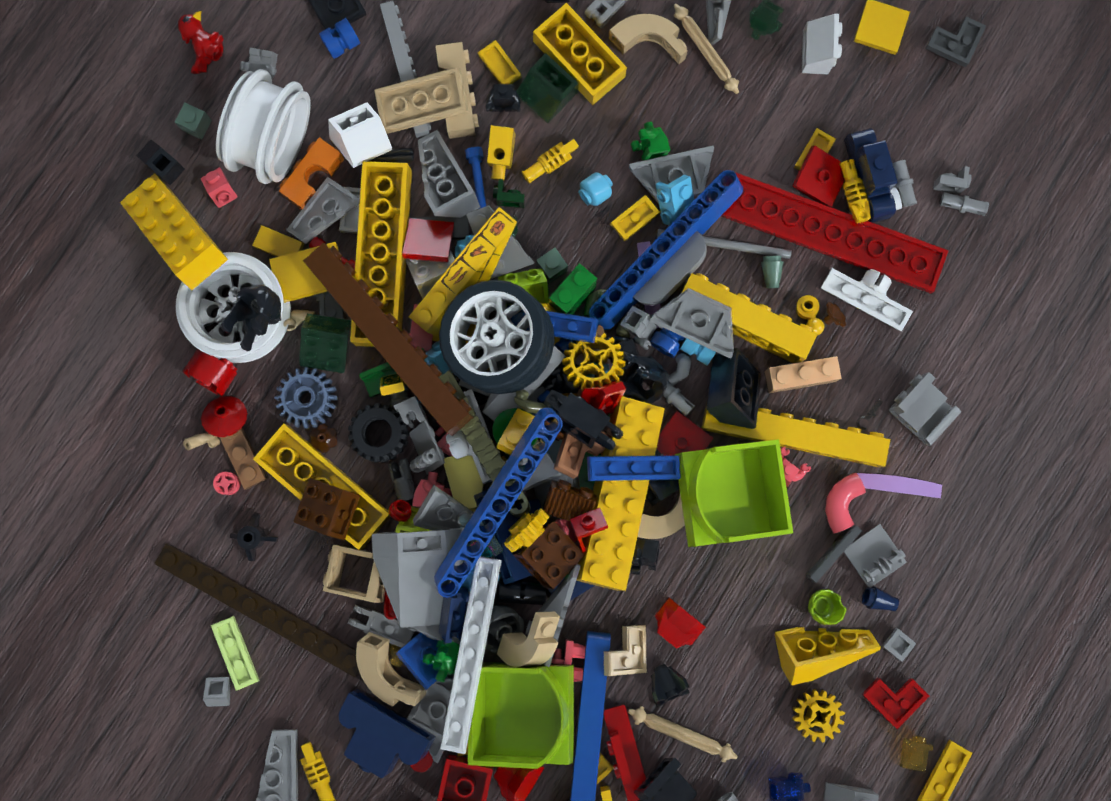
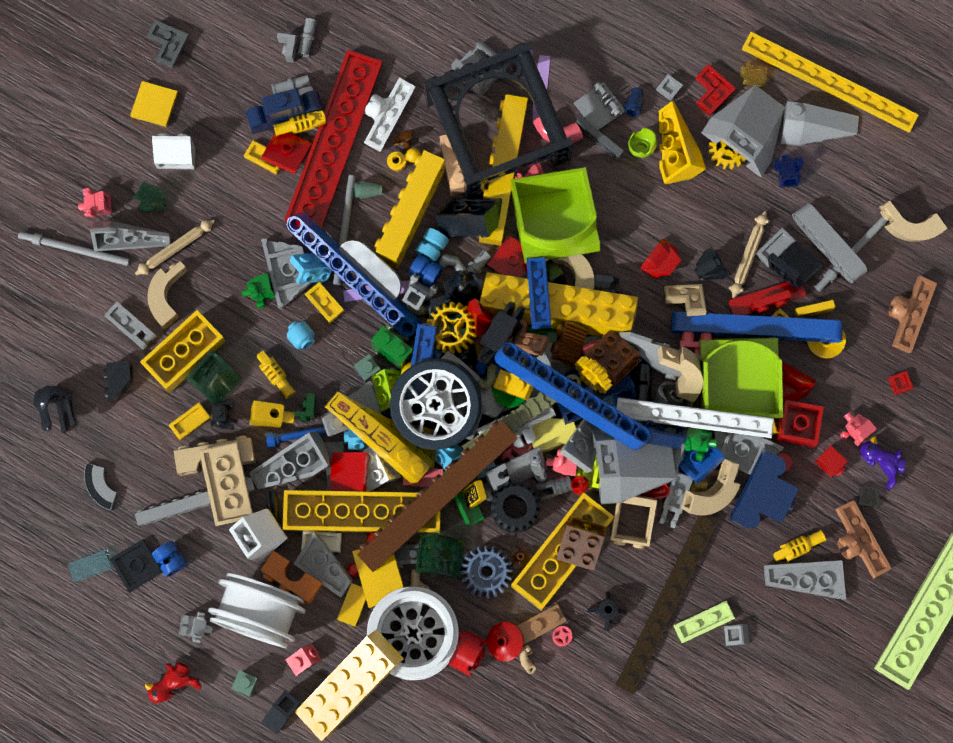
camera: 90 degrees left, 5 degrees down
black piece [221,285,281,352] -> none
red bracket [570,508,608,553] -> none
light grey wing [650,288,734,359] -> none
none -> black arch [424,42,573,198]
none -> light grey wedge [701,85,785,177]
none -> light grey tile [755,228,796,268]

